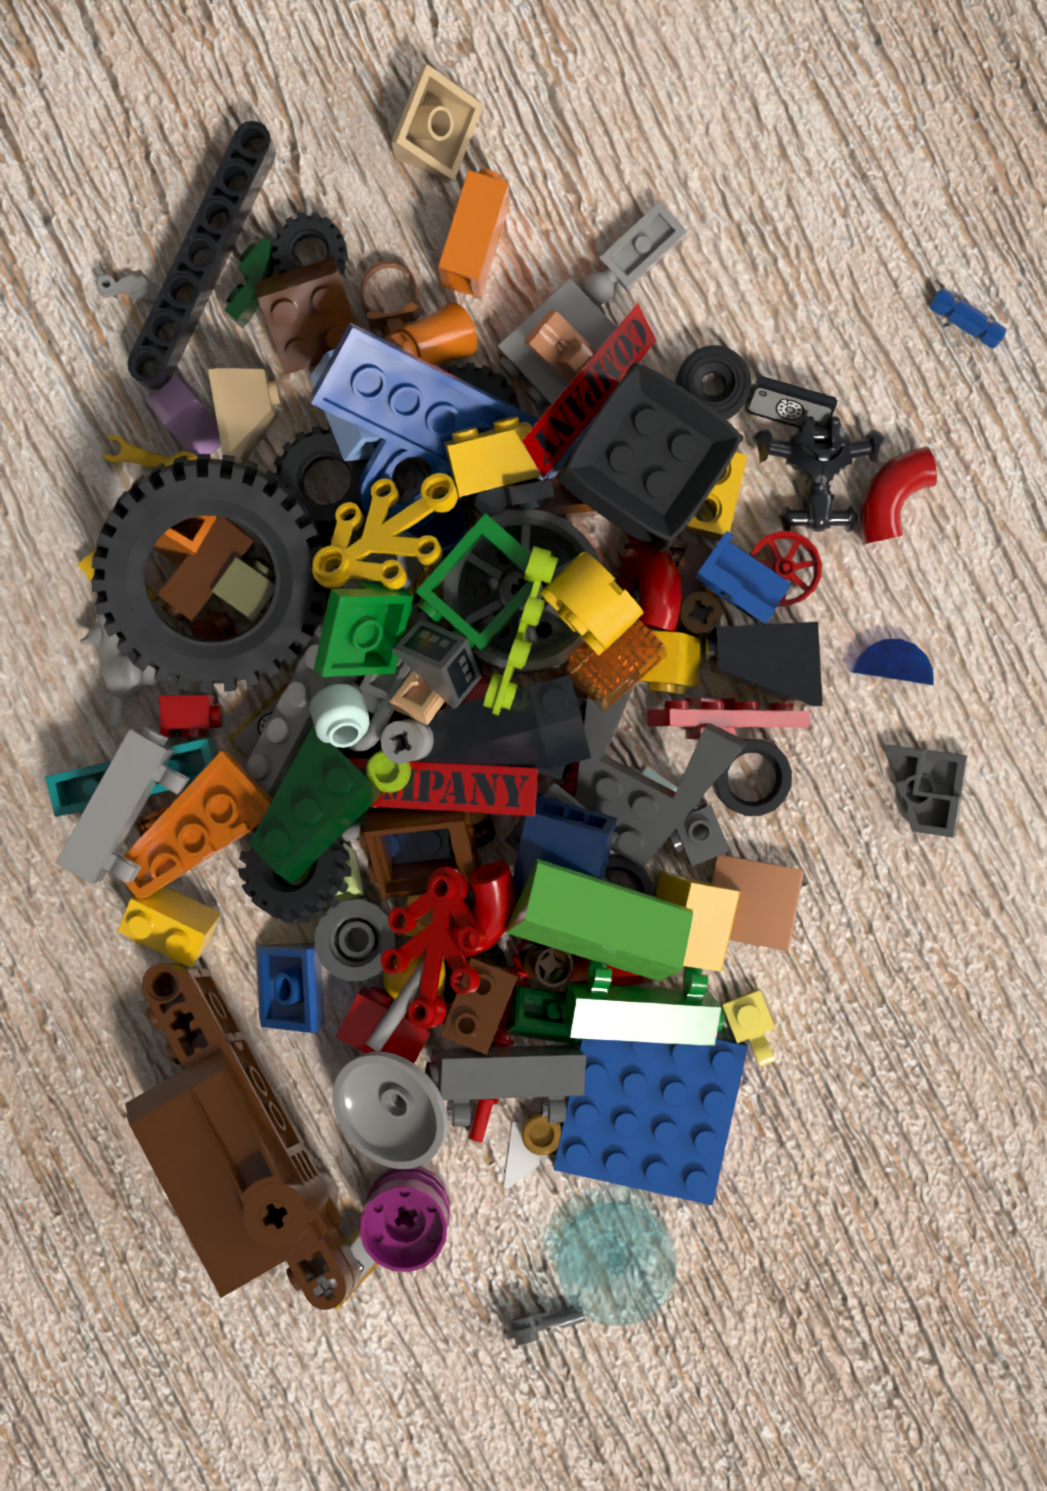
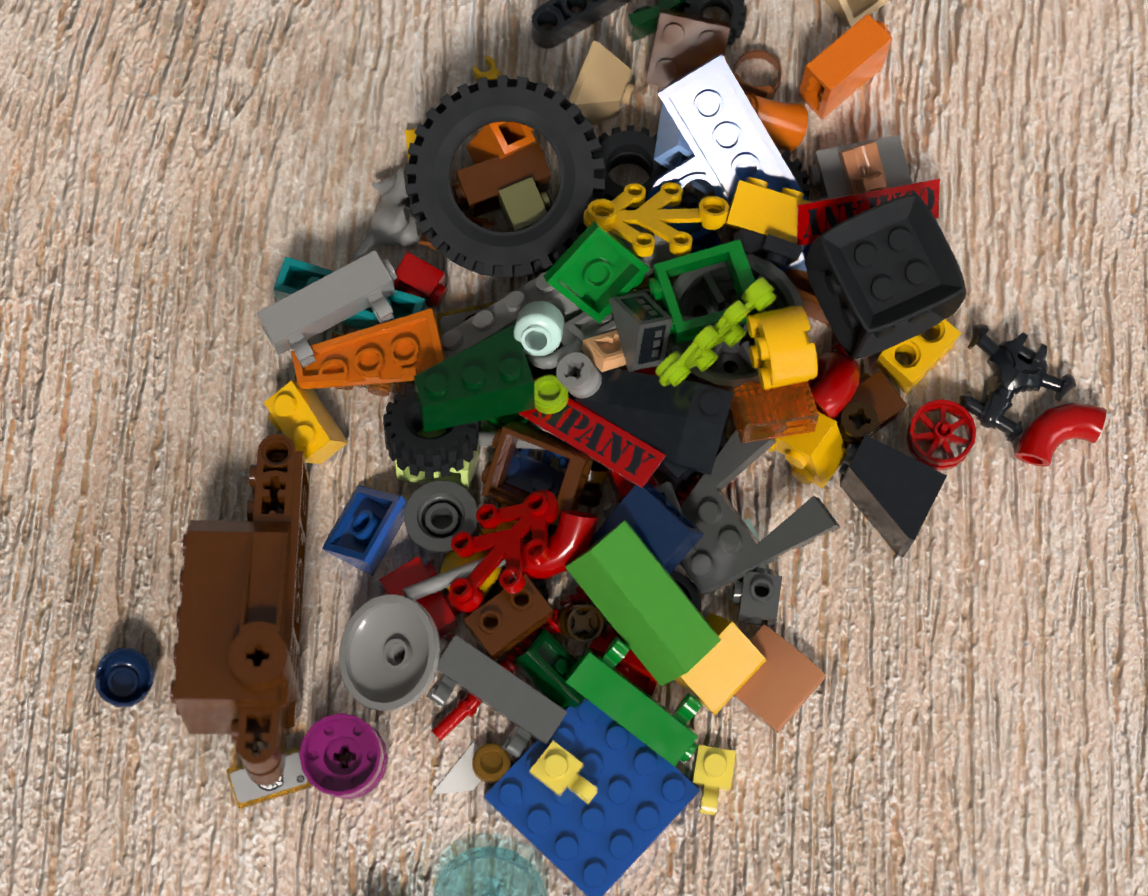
camera: 25 degrees right, 15 degrees down
lavender slope [146,375,221,456] -> none
light grey plate [581,201,687,305] -> none
plate [647,698,810,739] -> none
black tyre [675,345,751,420] -> none
blue panel [695,531,790,624] -> none
black tyre [713,739,792,816] -> none
slope [746,376,838,428] -> none
clear blue tile [851,638,934,686] -> none
dark grey slope [885,745,968,838] -> none
none -> dark blue hair [95,648,154,707]
none -> light yellow plate [529,741,598,804]

